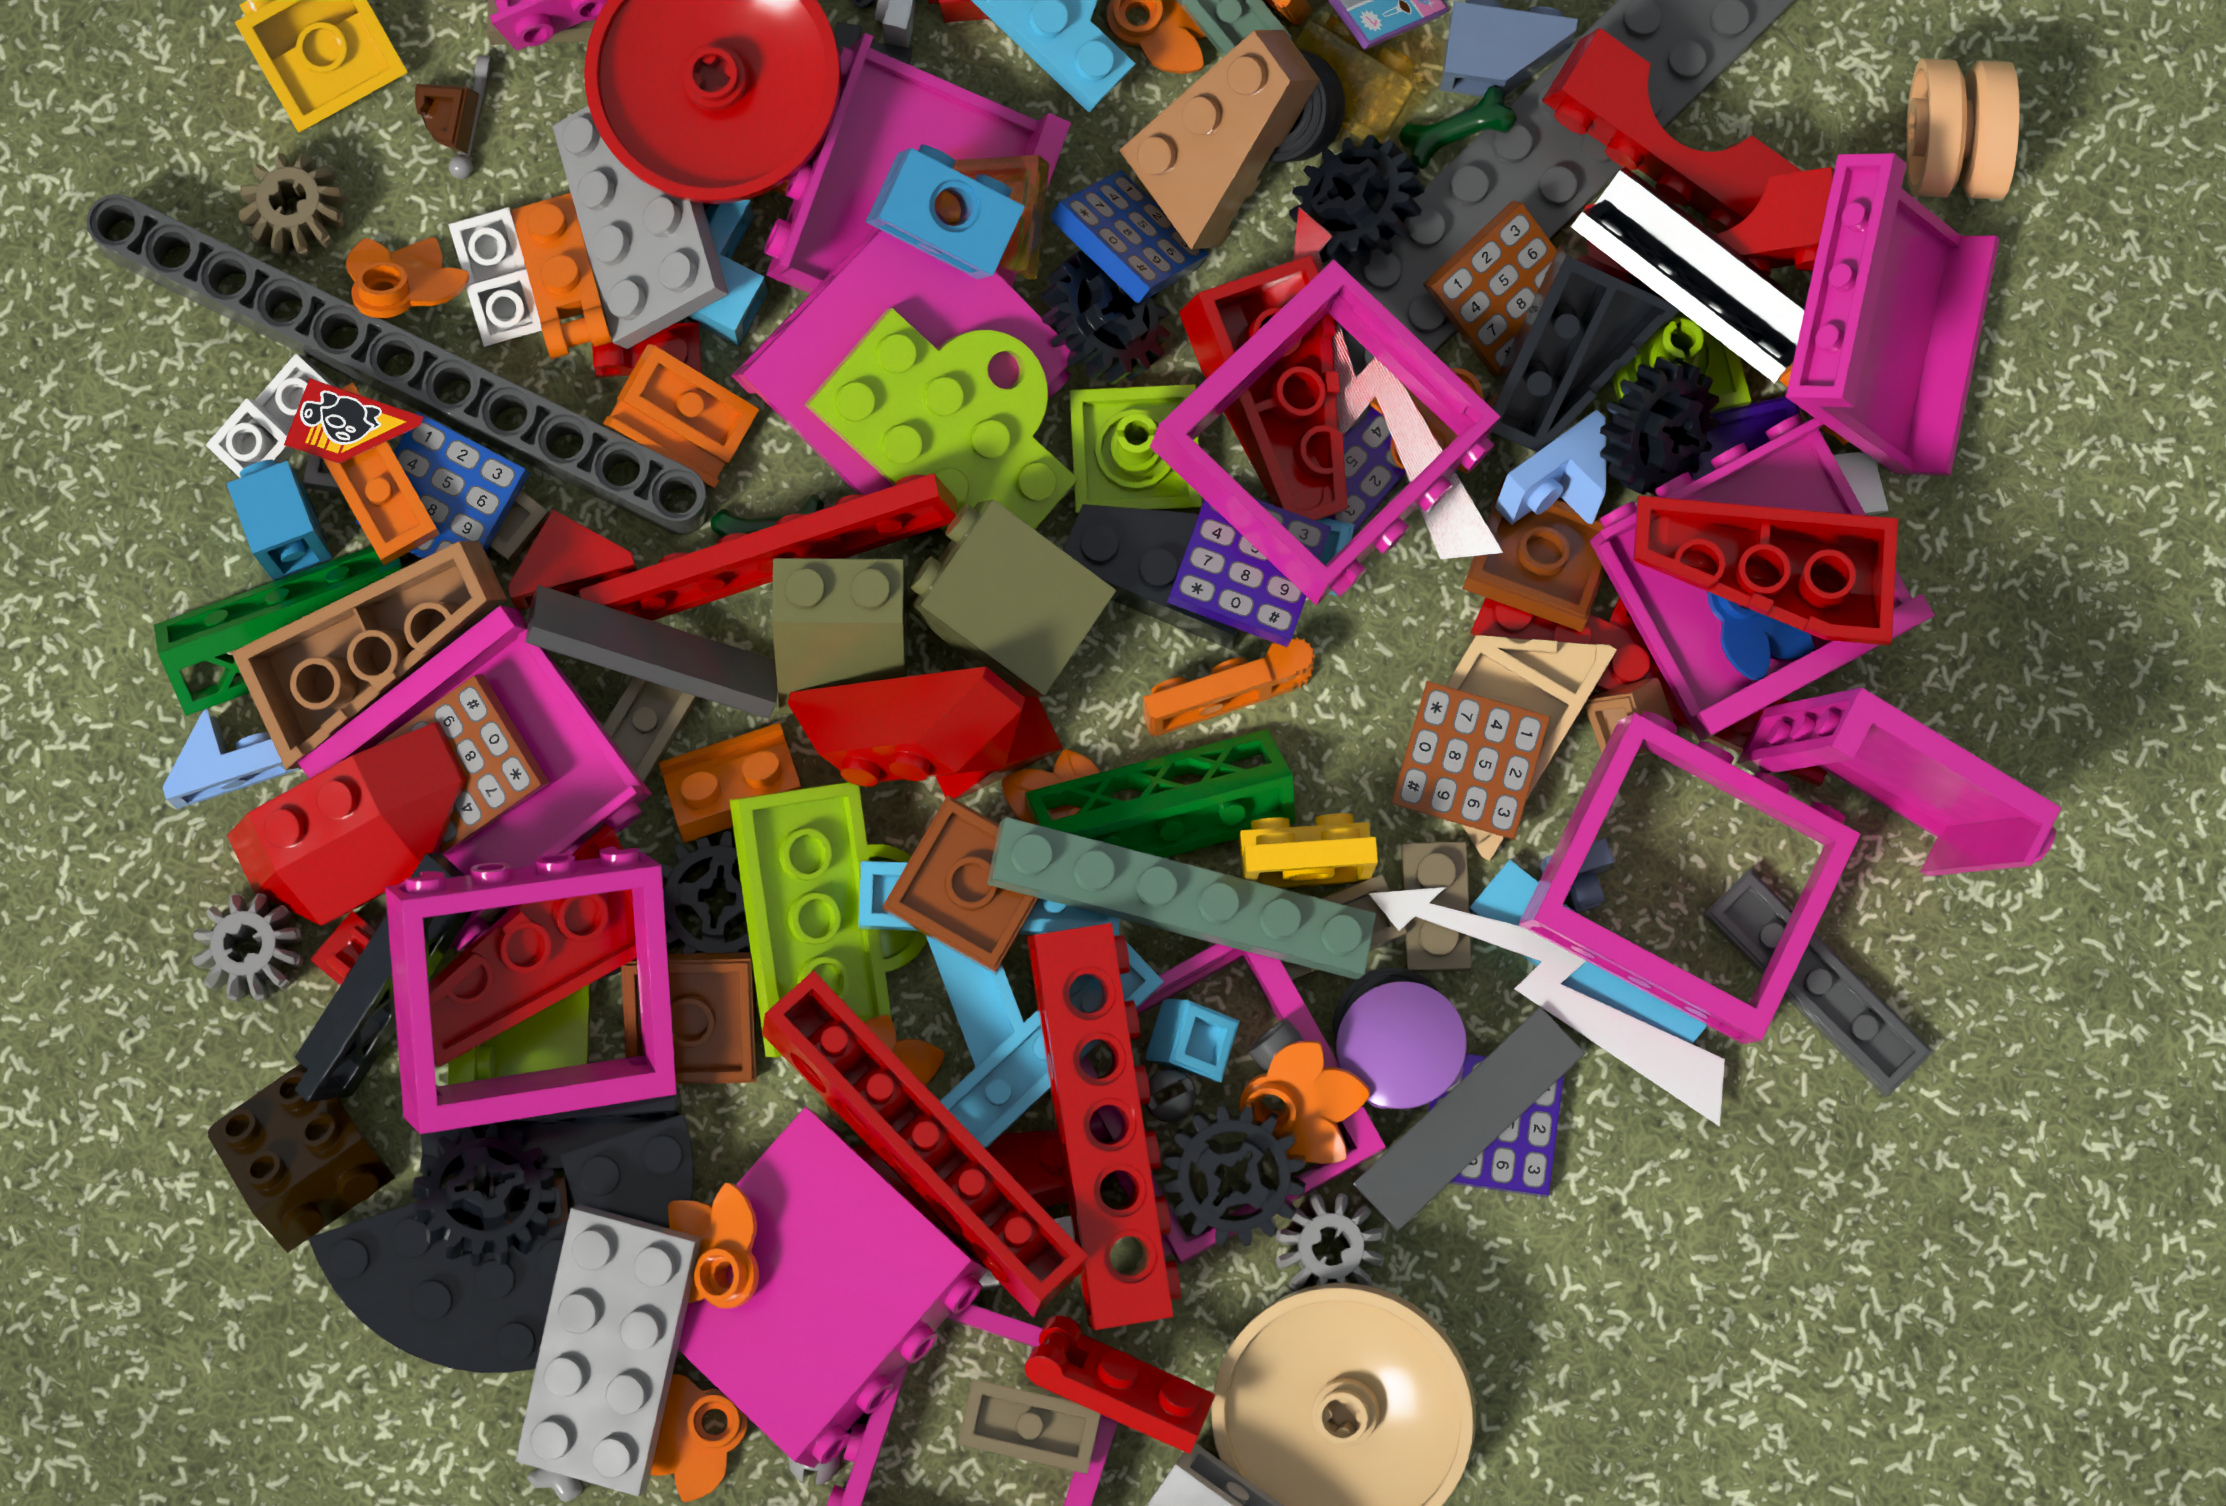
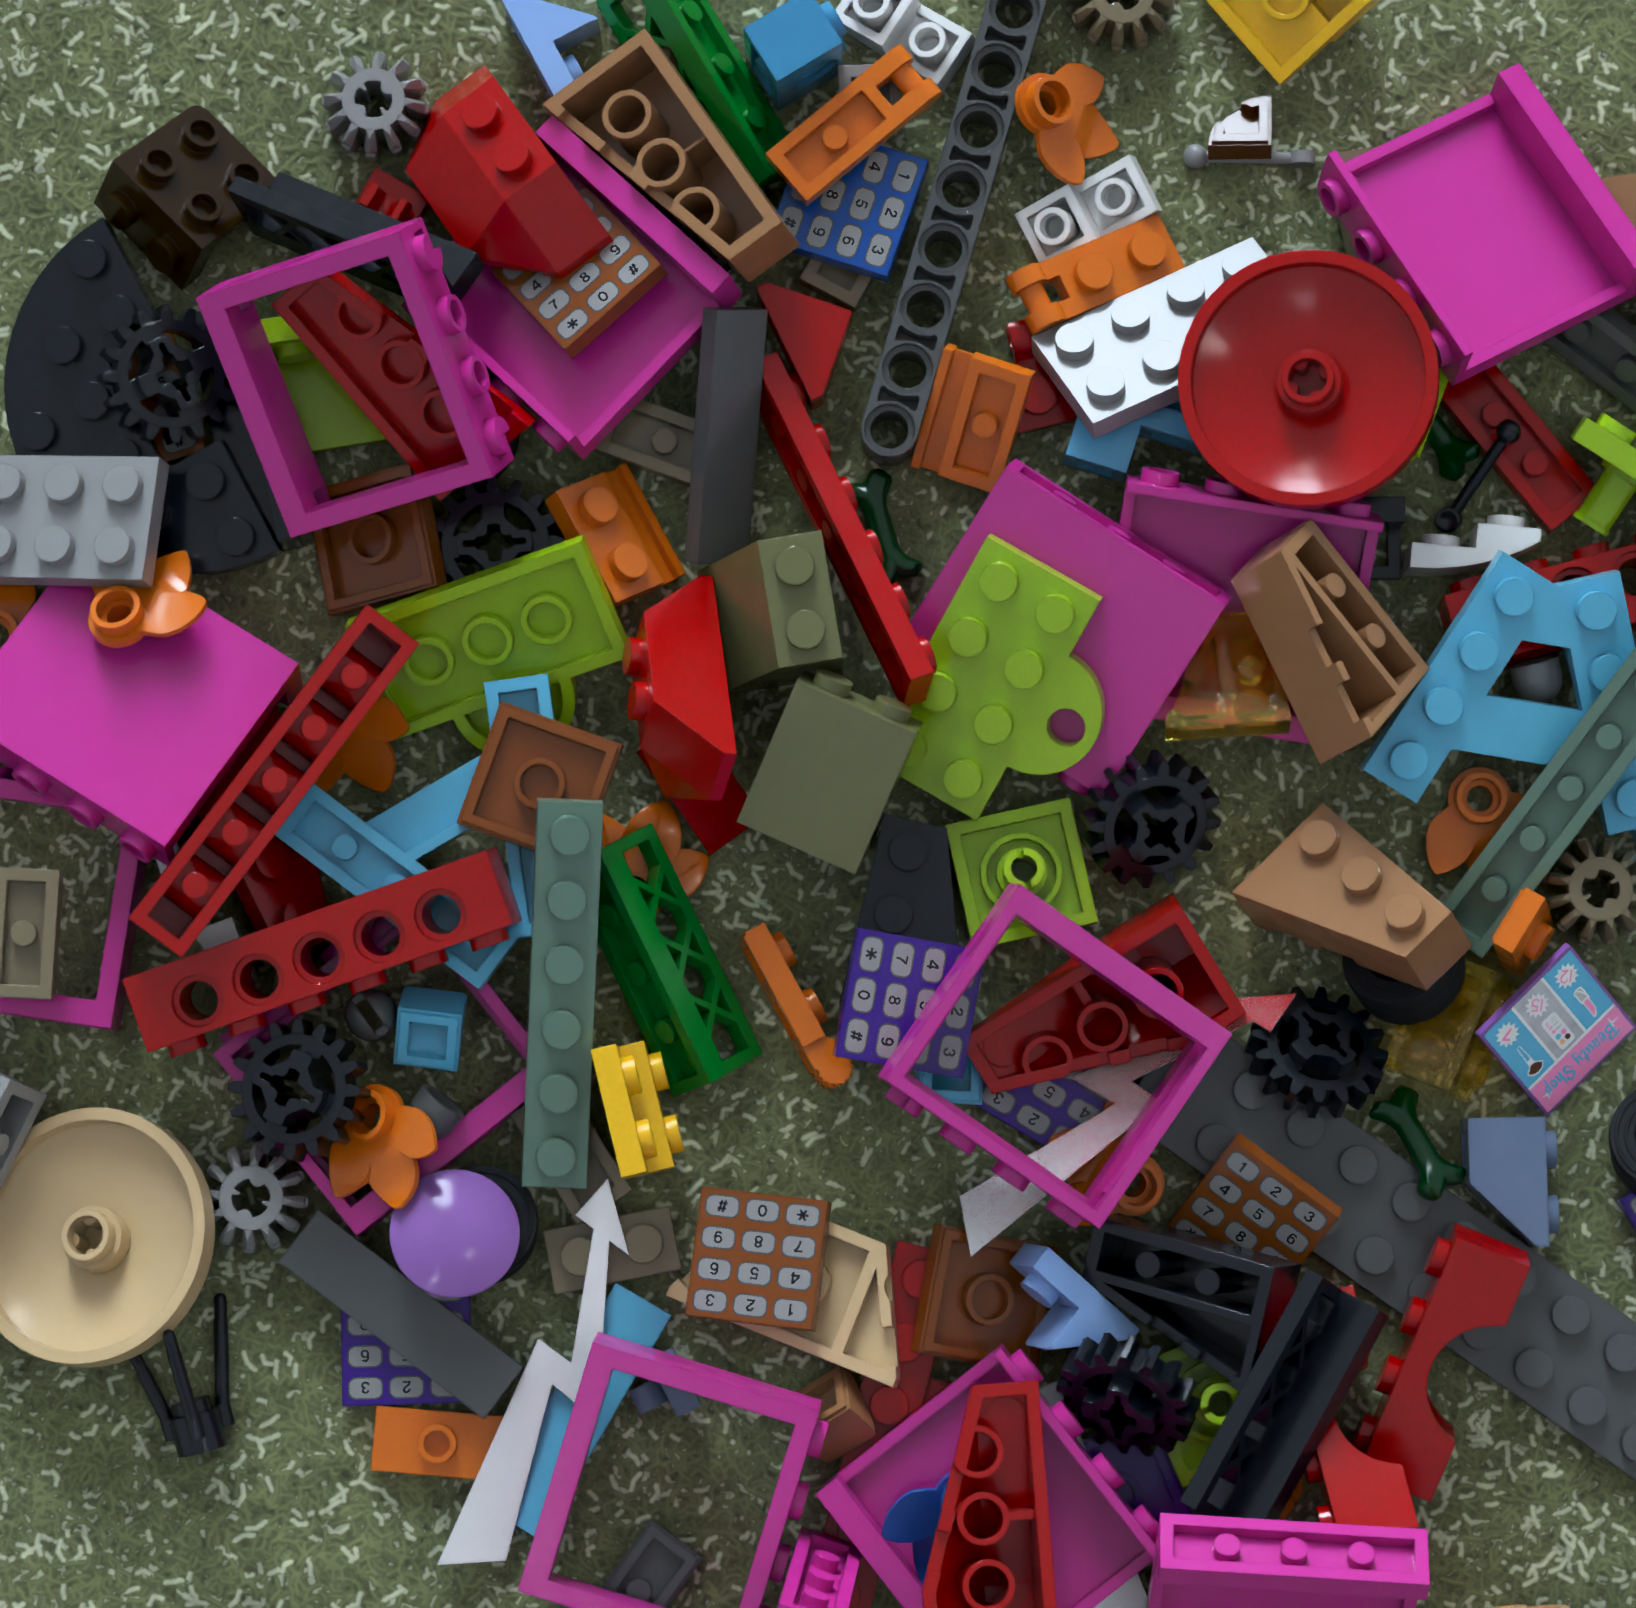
camera: 85 degrees right, 5 degrees up
sticker [284,378,424,464] -> none
dark azure brick [865,145,1025,279] -> none
red plate [1025,1315,1216,1454] -> none
blue tile [1049,170,1209,303] -> none
none -> black plant [129,1293,235,1457]
none -> orange plate [370,1405,503,1479]
none -> medium nougat wedge [1231,518,1430,765]

